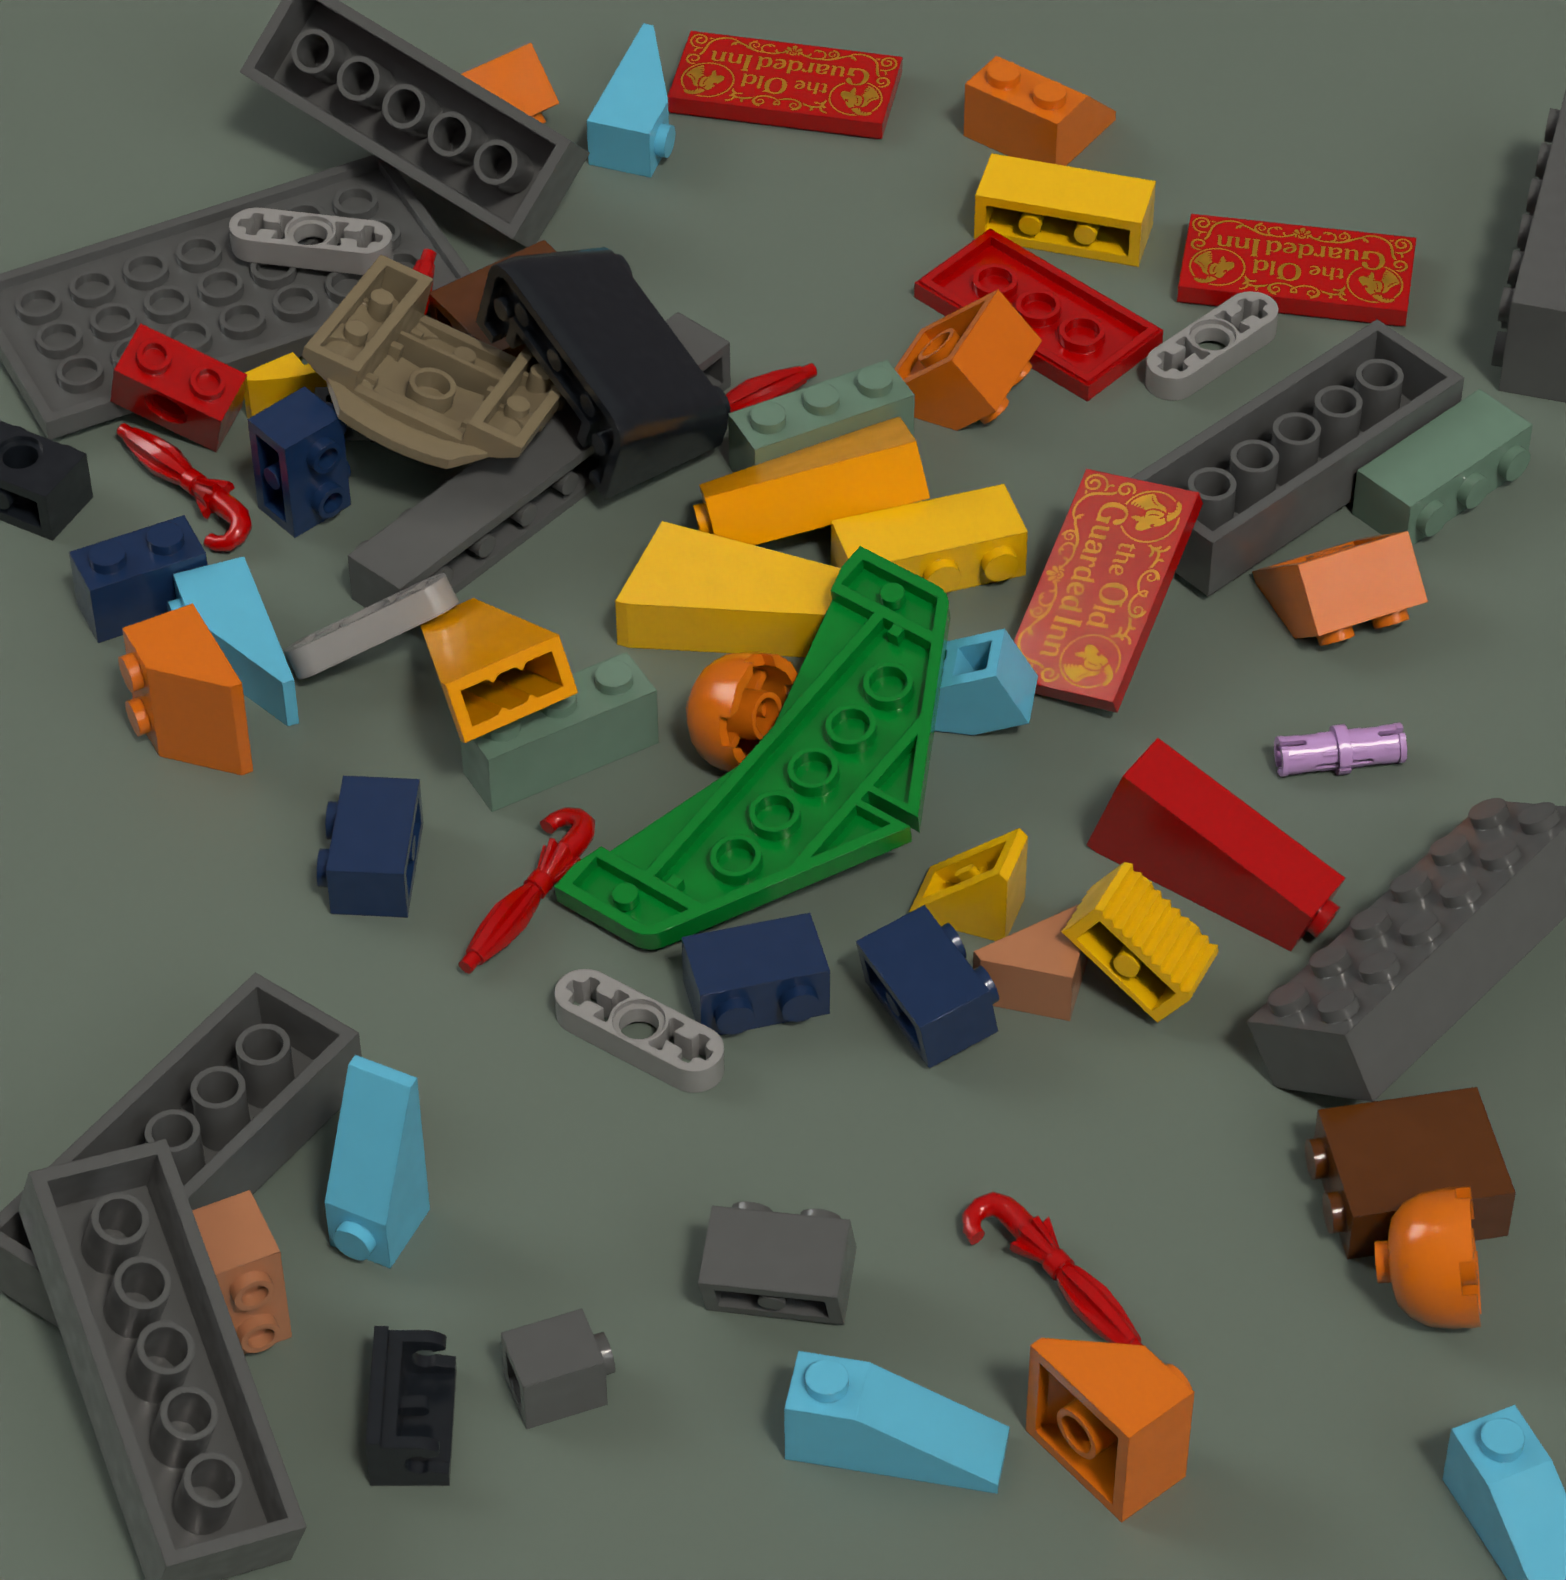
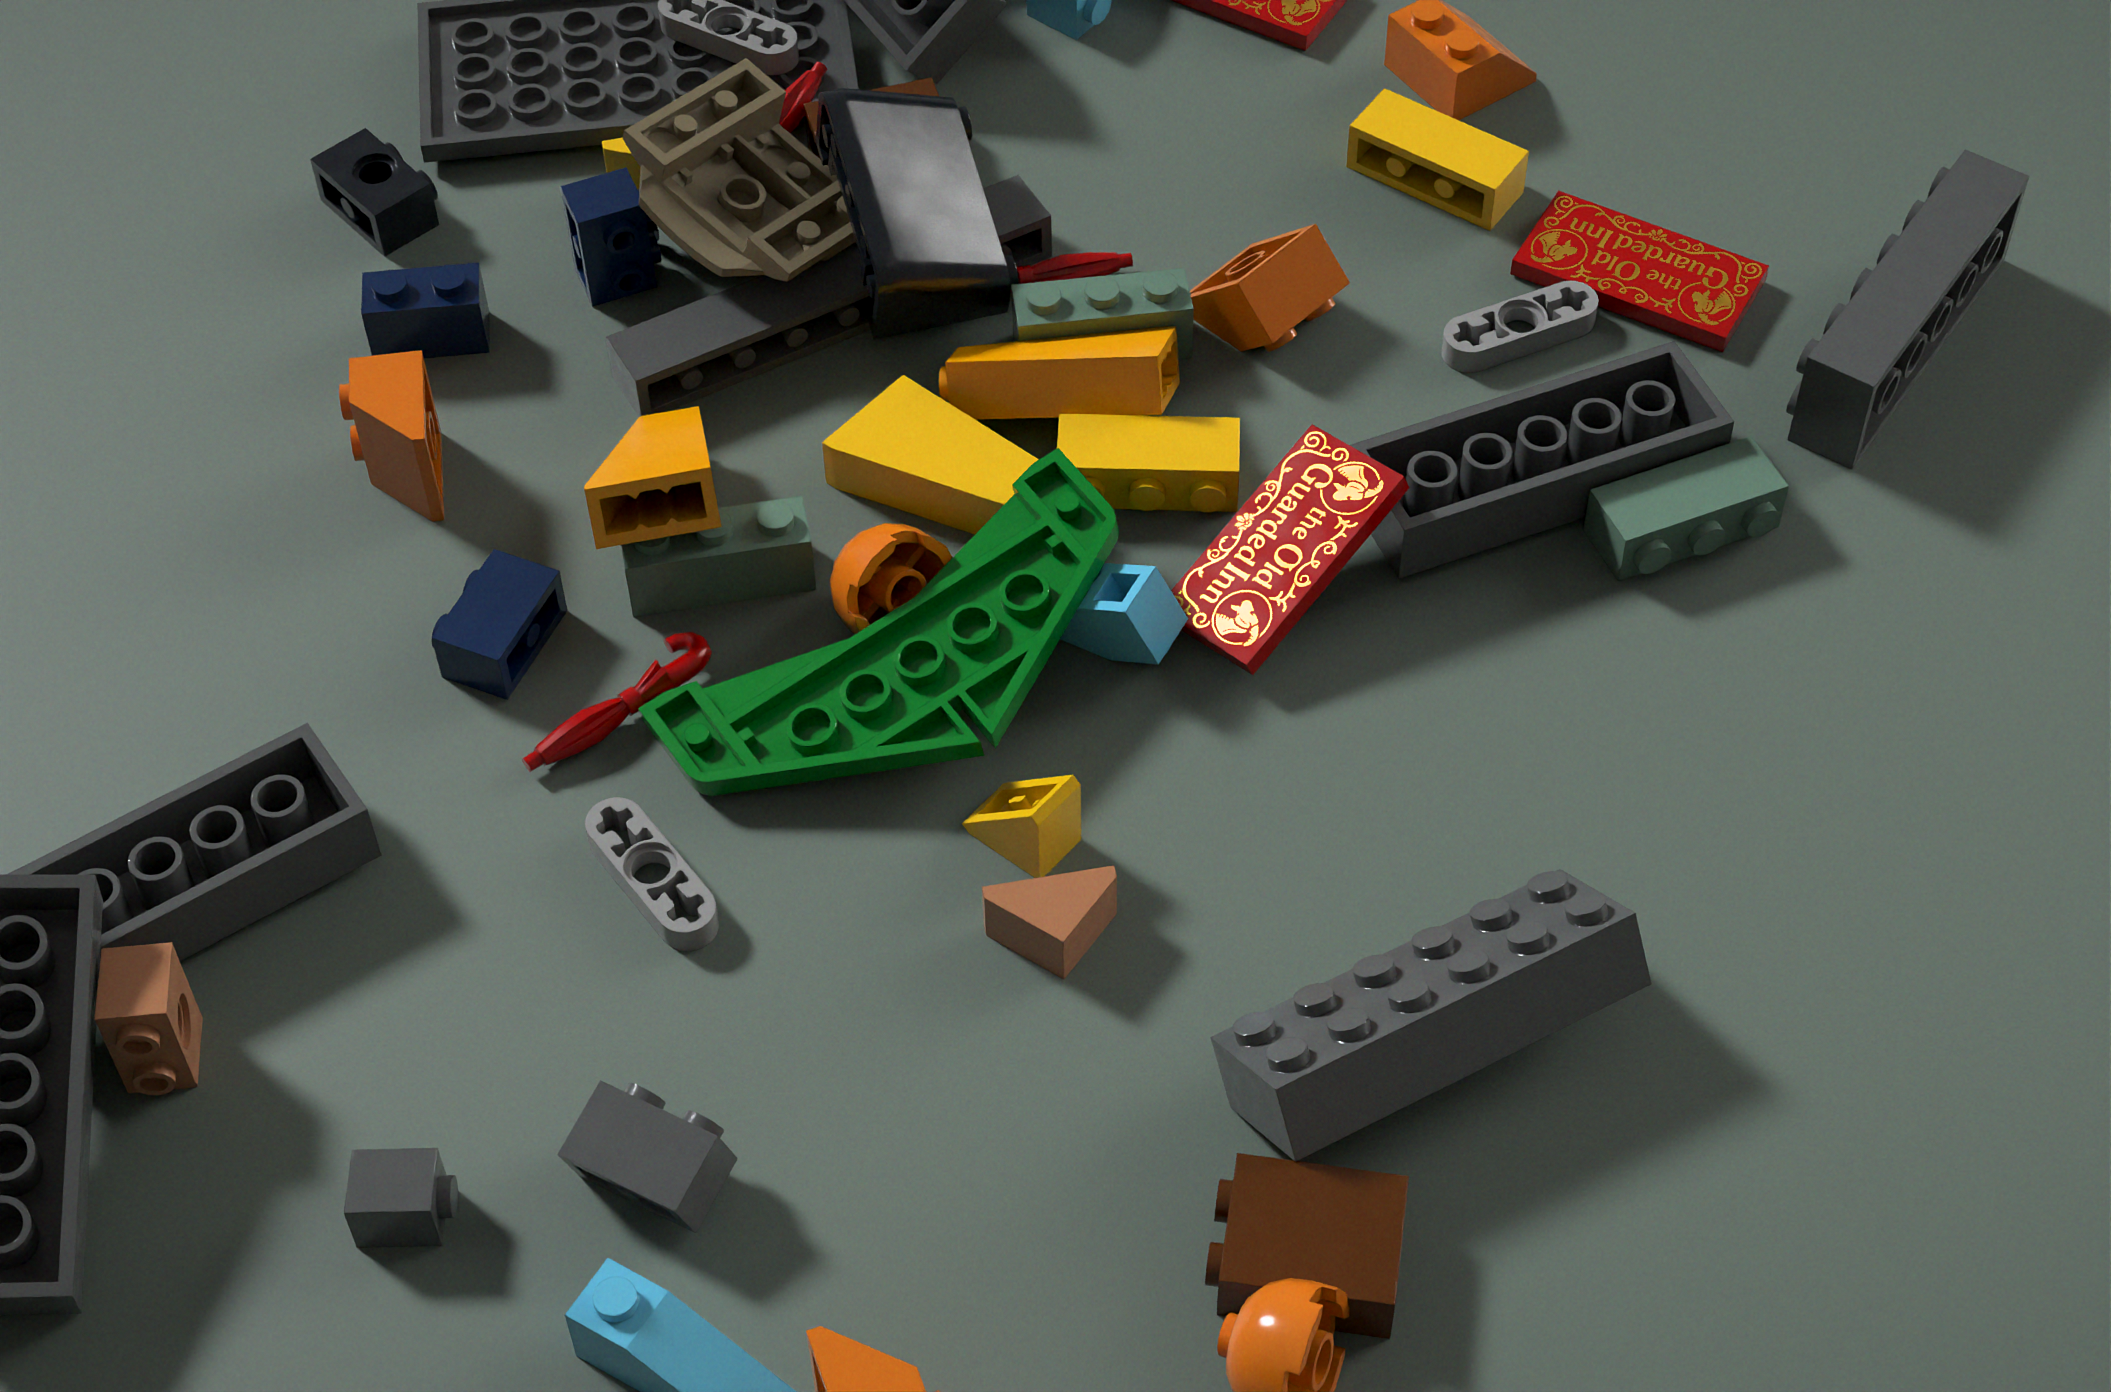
camera: 20 degrees right, 5 degrees up
red brick [110,323,247,452] -> none
red piece [117,423,252,552] -> none
medium azure slope [167,556,299,726] -> none
light grey beam [284,573,459,679] -> none
medium azure slope [325,1055,430,1269] -> none
black hinge [365,1326,457,1486] -> none
dark blue brick [682,913,830,1035] -> none
dark blue brick [856,905,999,1068] -> none
red tile [914,229,1163,402] -> none
red piece [962,1192,1143,1345] -> none
yellow brick [1061,862,1219,1023] -> none
red slope [1086,738,1345,952] -> none
orange slope [1252,531,1428,646] -> none
lavender pin [1274,722,1407,777] -> none

